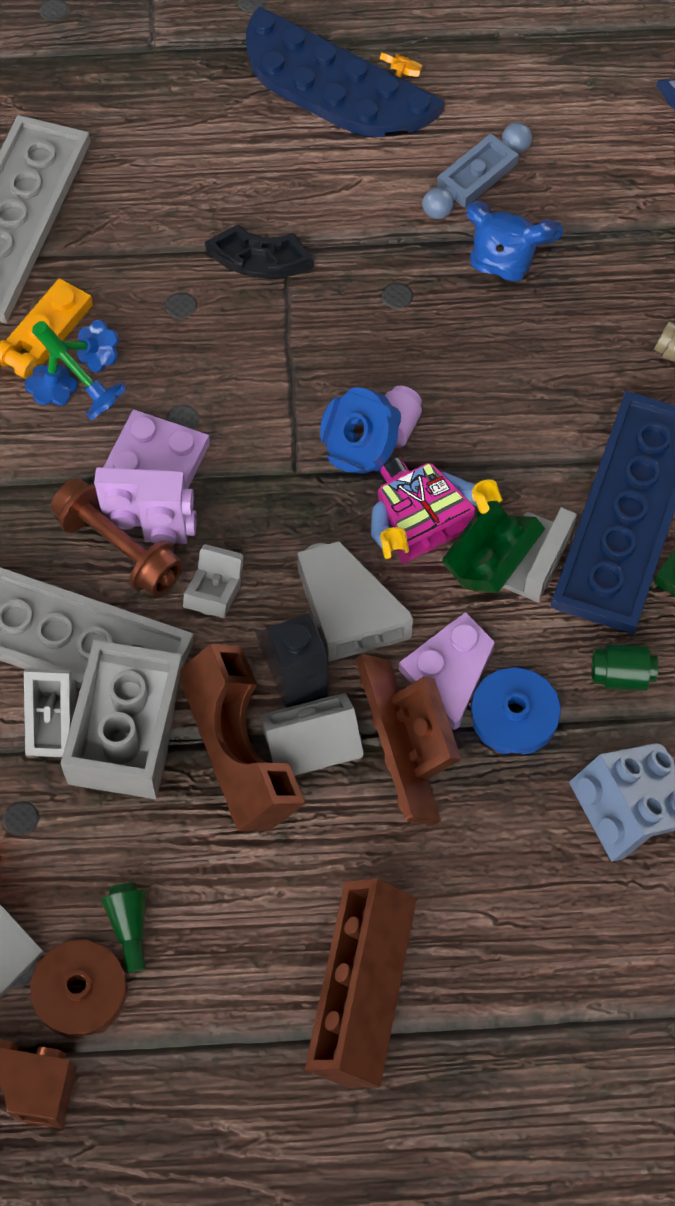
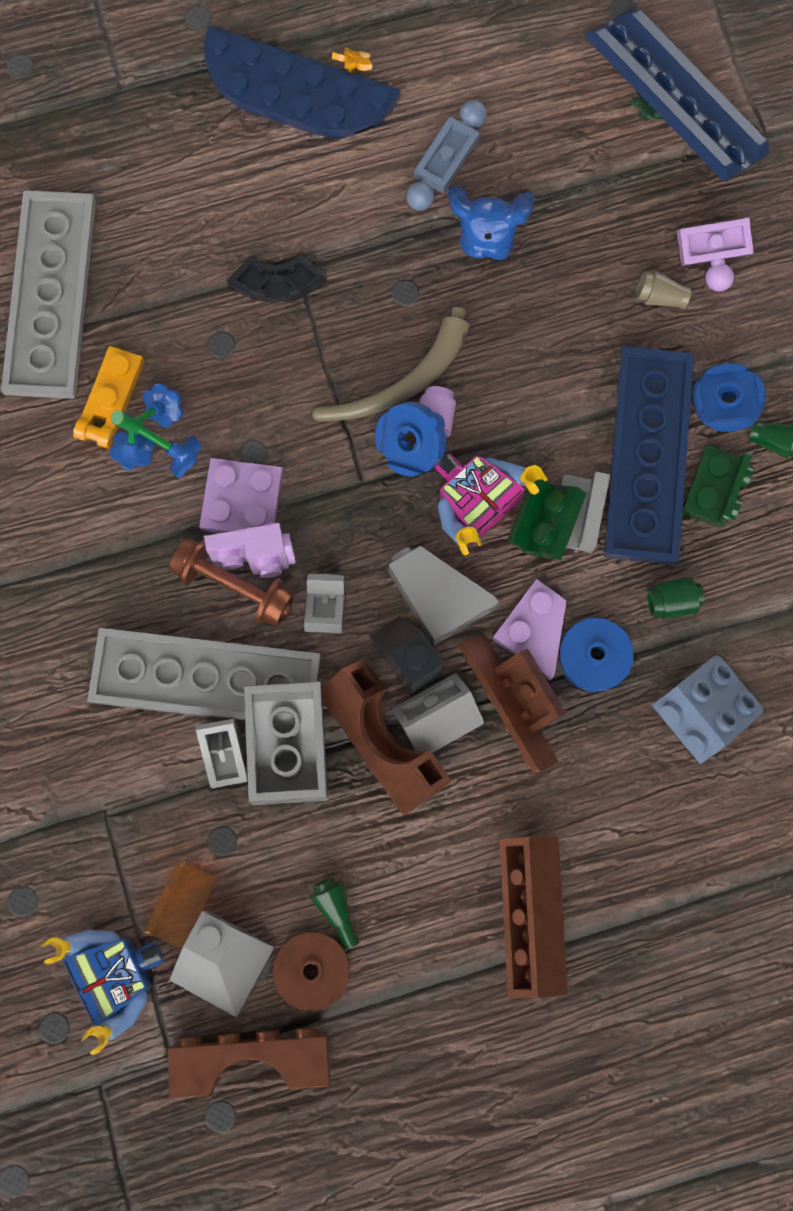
camera: 15 degrees left, 15 degrees up
none -> dark tan animal [312,307,470,422]

